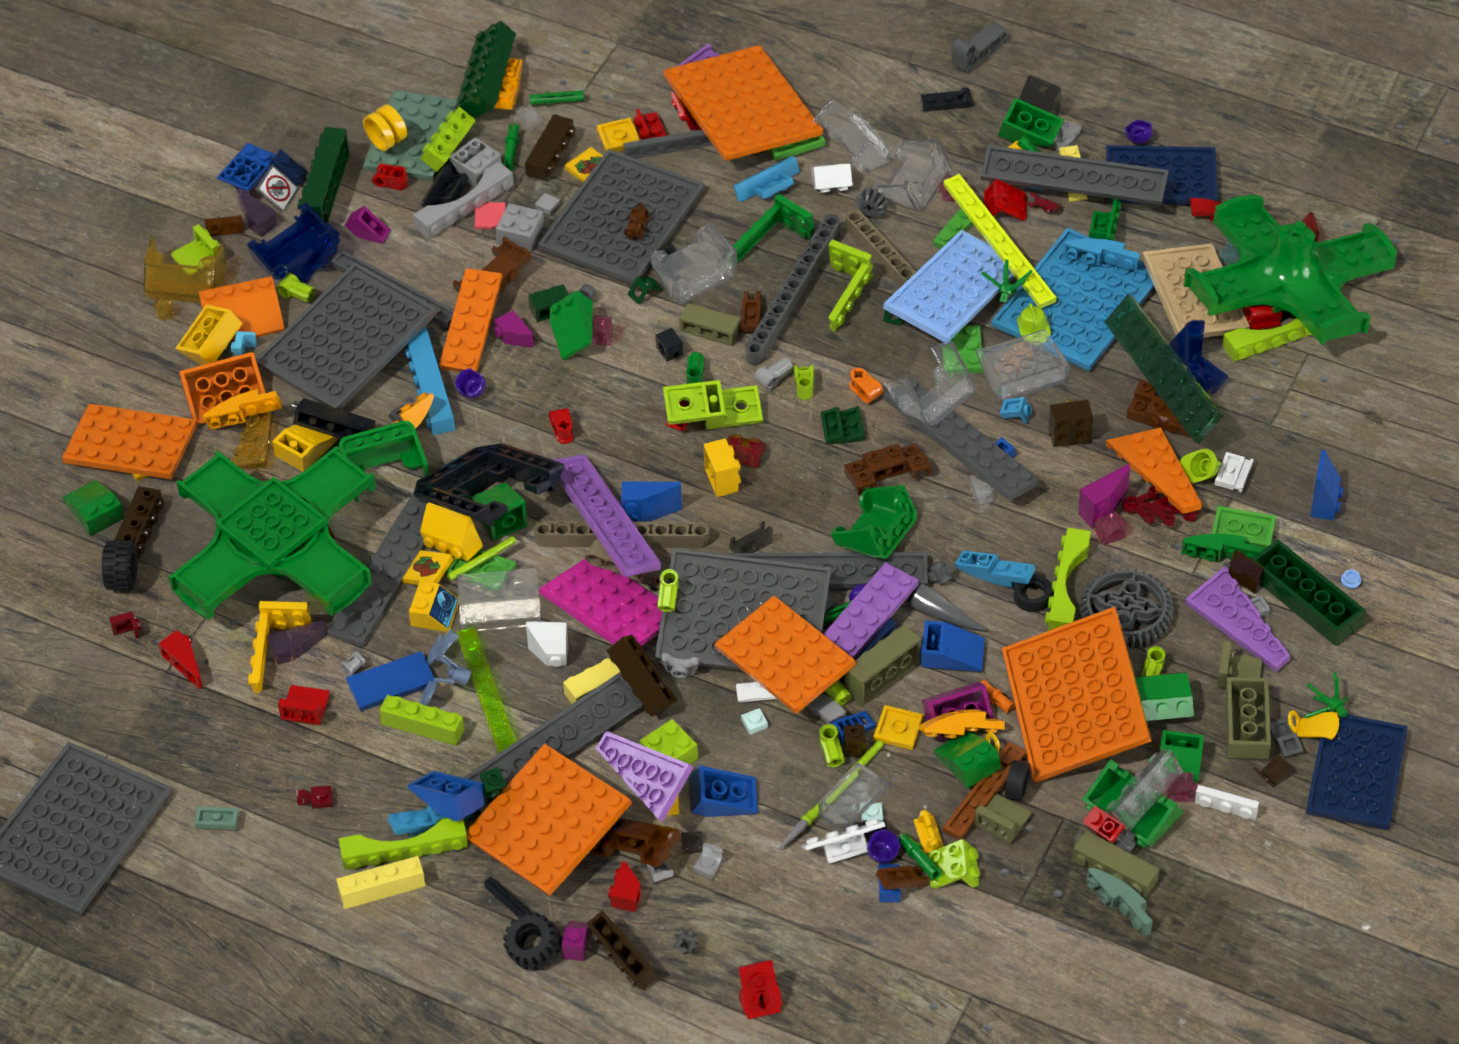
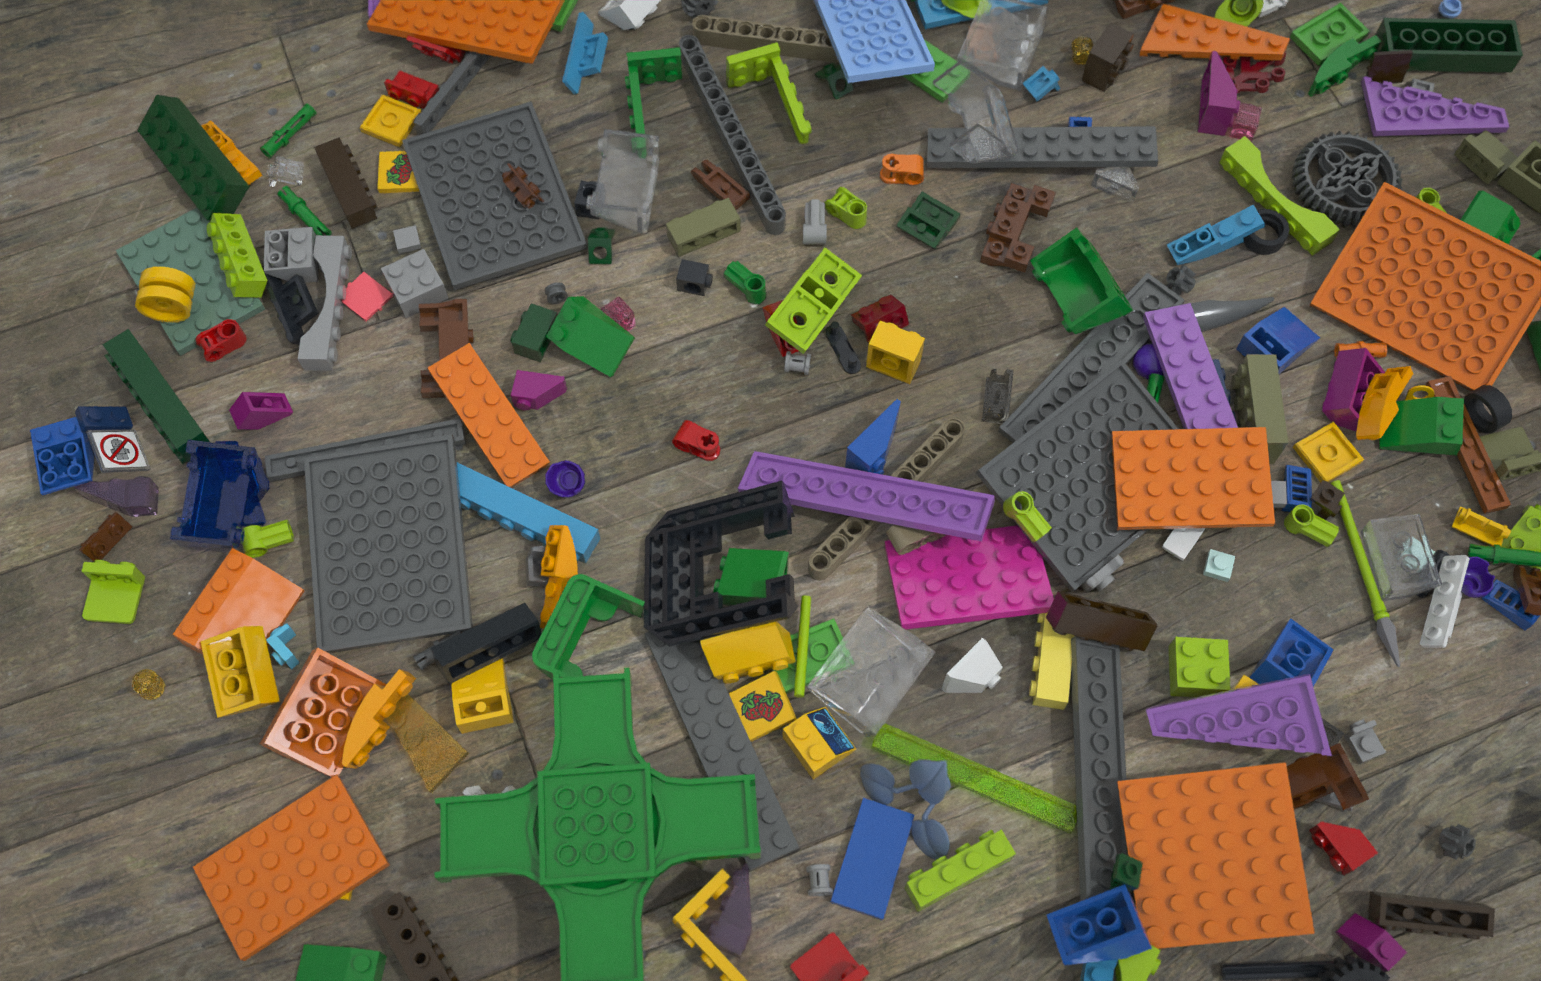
camera: 50 degrees left, 15 degrees up
clear yellow windscreen [143,237,227,303] -> none
none -> light grey bush [784,351,811,375]
none -> black piece [826,321,861,374]

